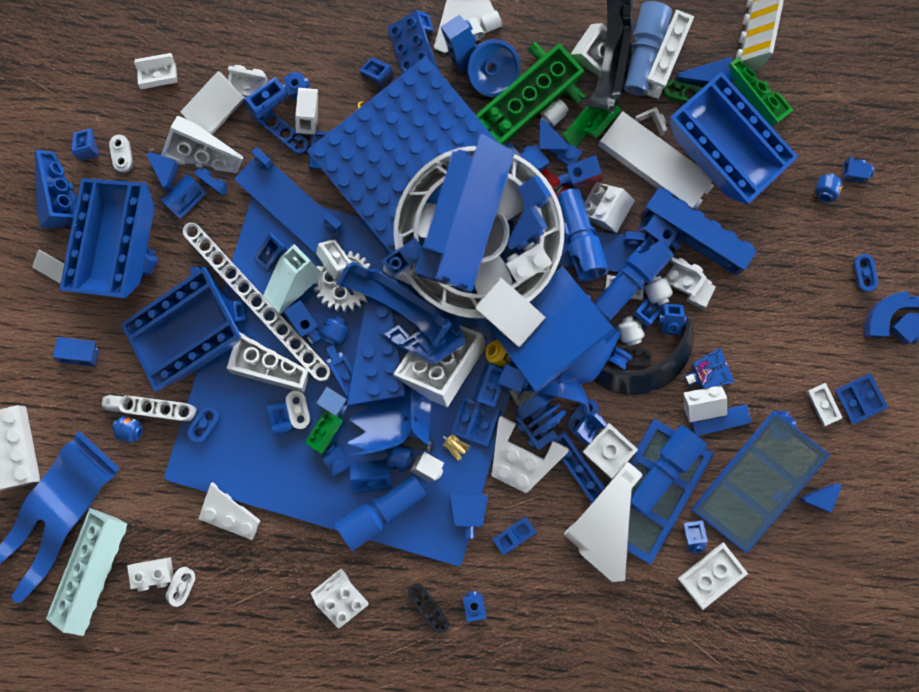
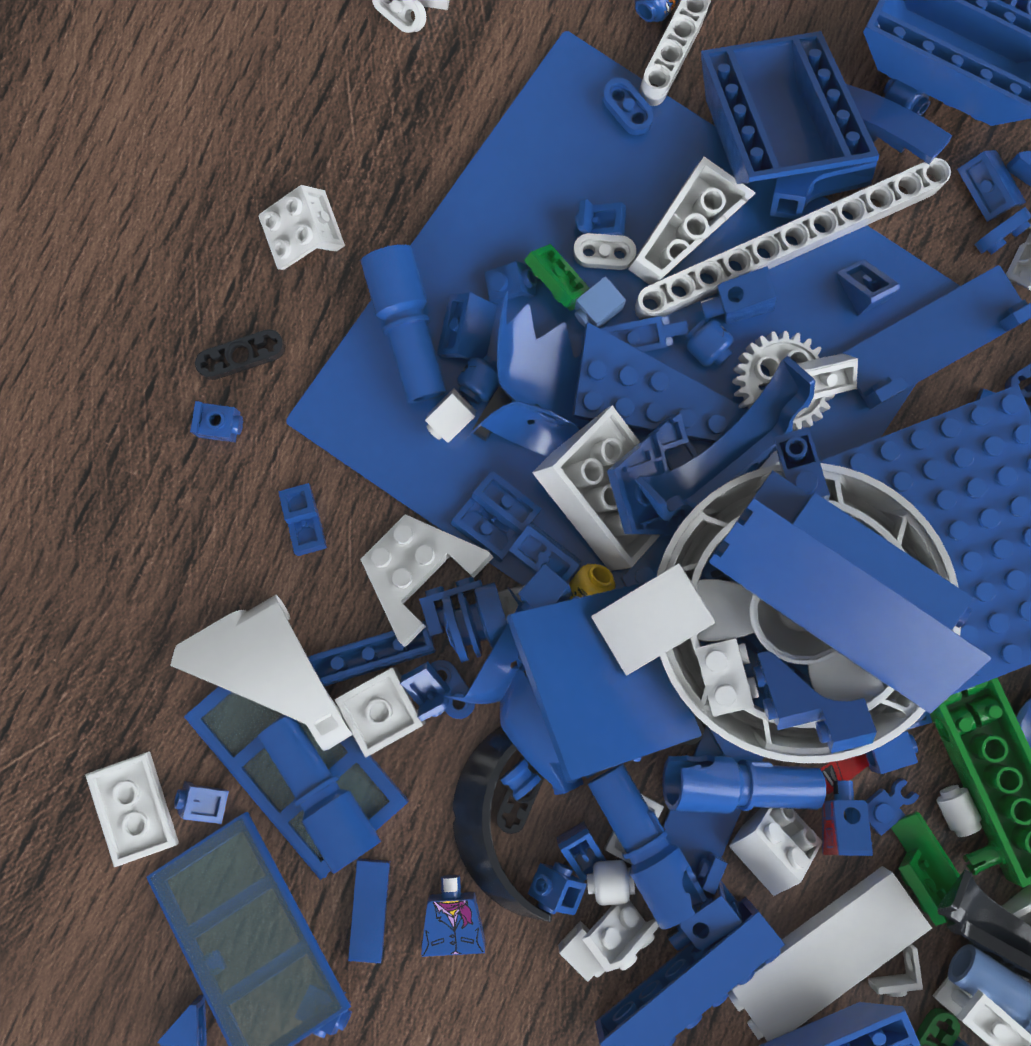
camera: 110 degrees right, 0 degrees up
white wing [198,482,260,540] -> none
light aqua slope [263,244,323,314] -> none
pearl gold piece [442,434,471,461] -> none
blue torso [450,494,488,538] -> none
blue slope [539,119,569,149] -> none
white head [617,316,645,346] -> none
white brick [684,385,727,422] -> none
none -> blue slope [846,84,952,164]

